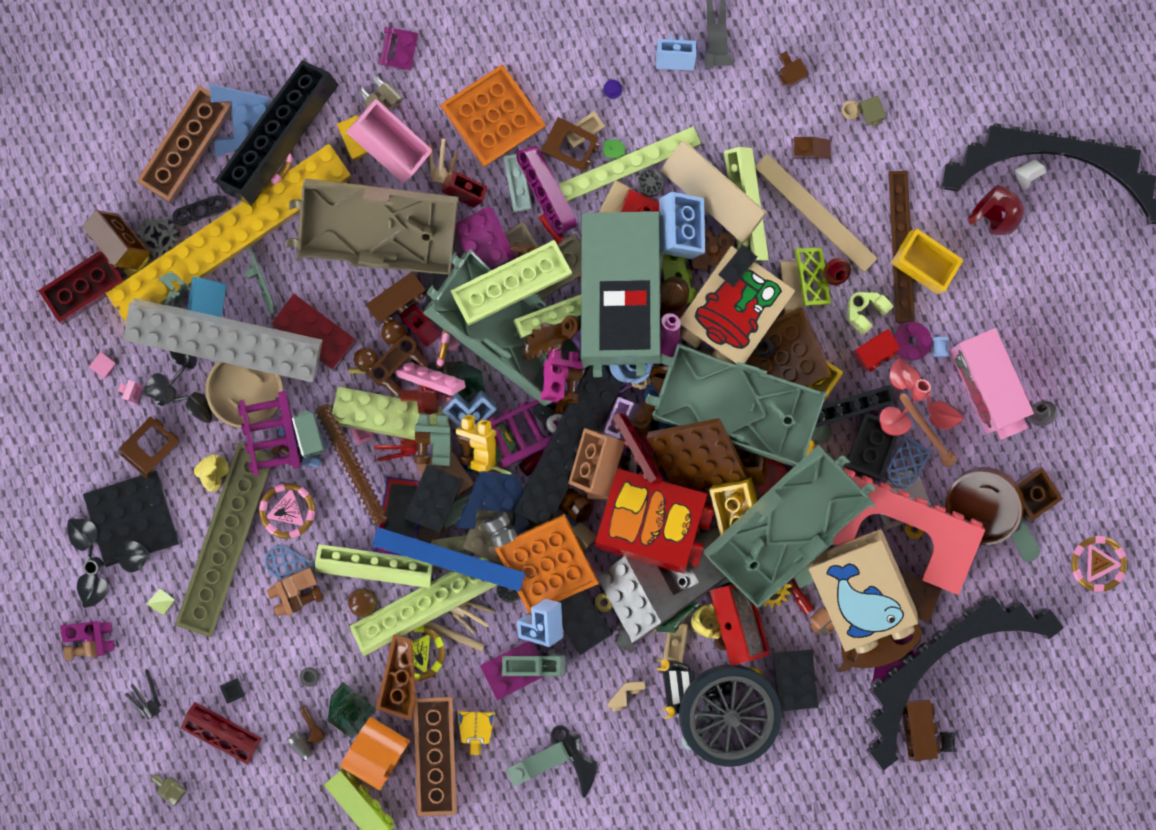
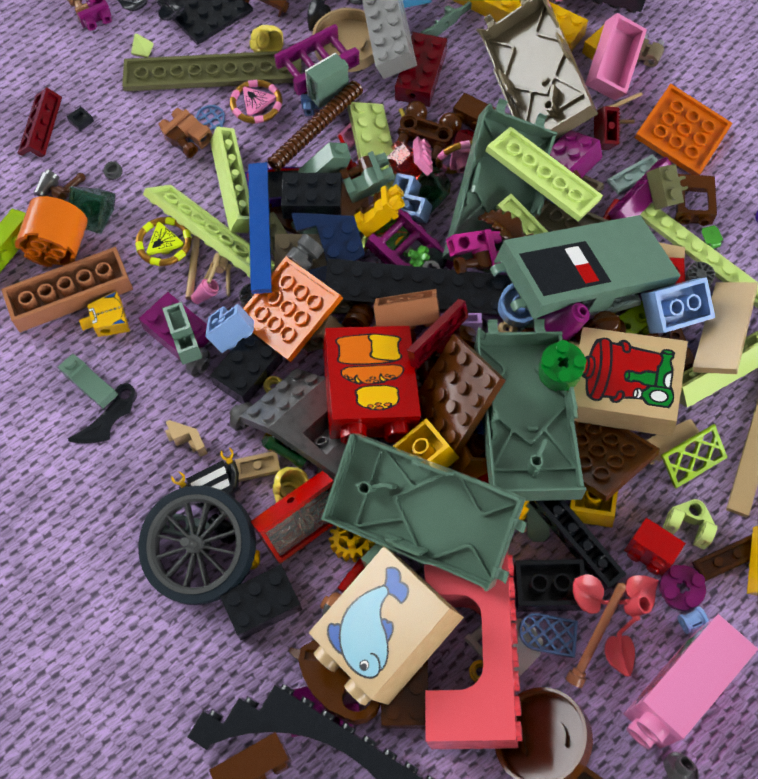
camera: 75 degrees right, 20 degrees down
black plant [125,669,162,720] -> none
reddish brown hair [347,588,378,618] -> none
dark orange wedge [376,634,416,720] -> none
magenta plate [378,26,418,71] -> none
tan plate [565,111,605,149] -> none
black plate [718,244,758,287] -> none
black plate [756,338,775,358] -> none
dark red plate [823,258,851,285] -> none
none -> bright pink cone [191,278,219,304]
none -> sand green slope [298,142,351,173]
none -> bright green plant [408,245,430,267]
none -> green brick [538,340,586,391]
none -> olive brick [646,164,688,210]

